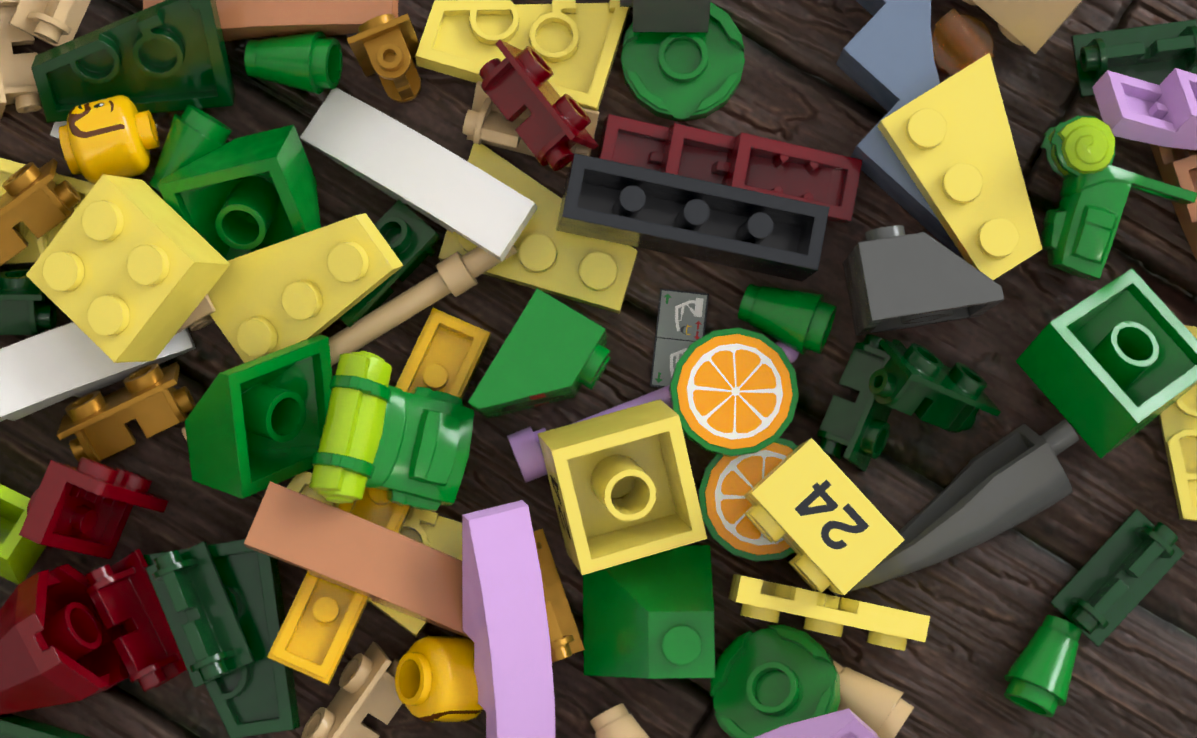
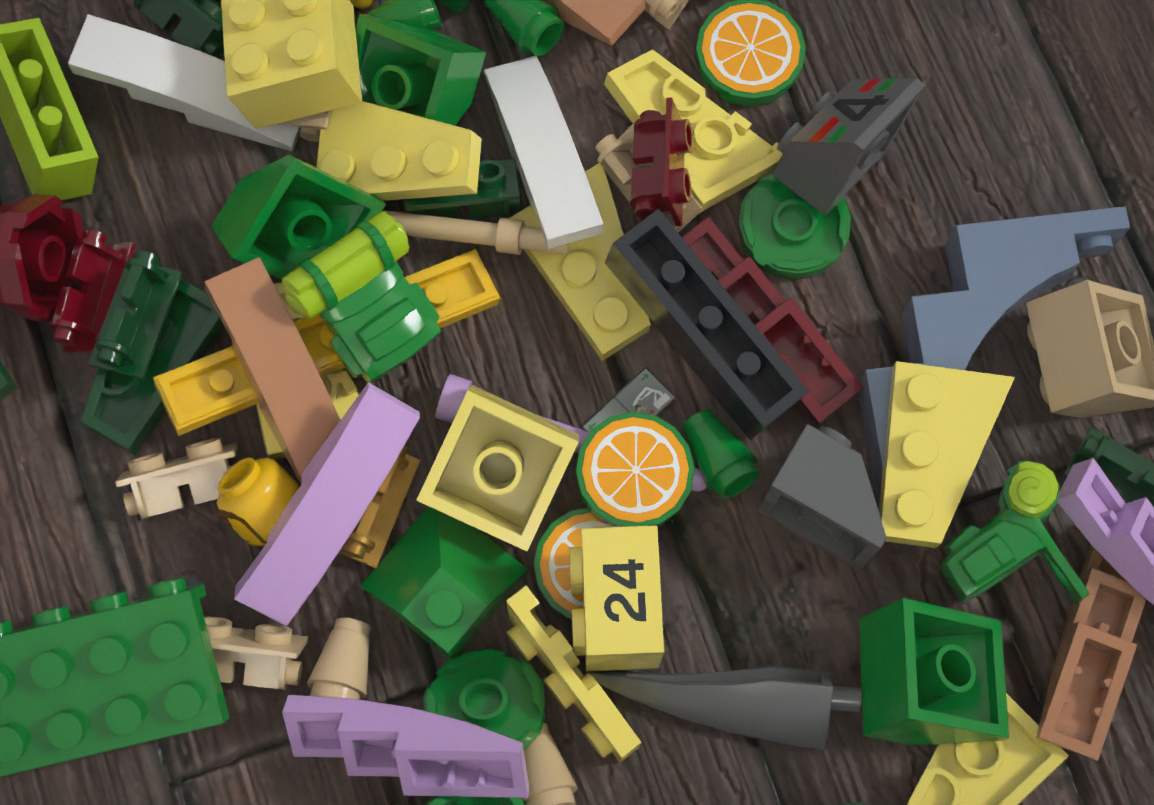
camera: 30 degrees right, 10 degrees down
dark red bracket [19,457,169,559] -> none
pearl gold hinge [57,362,196,462] -> none
pearl gold hinge [347,13,421,103] -> none
green slope [468,288,611,419] -> none
dark green hinge [816,334,906,472] -> none
dark green hinge [869,338,1001,433] -> none
clear orange plate [932,8,995,76] -> none

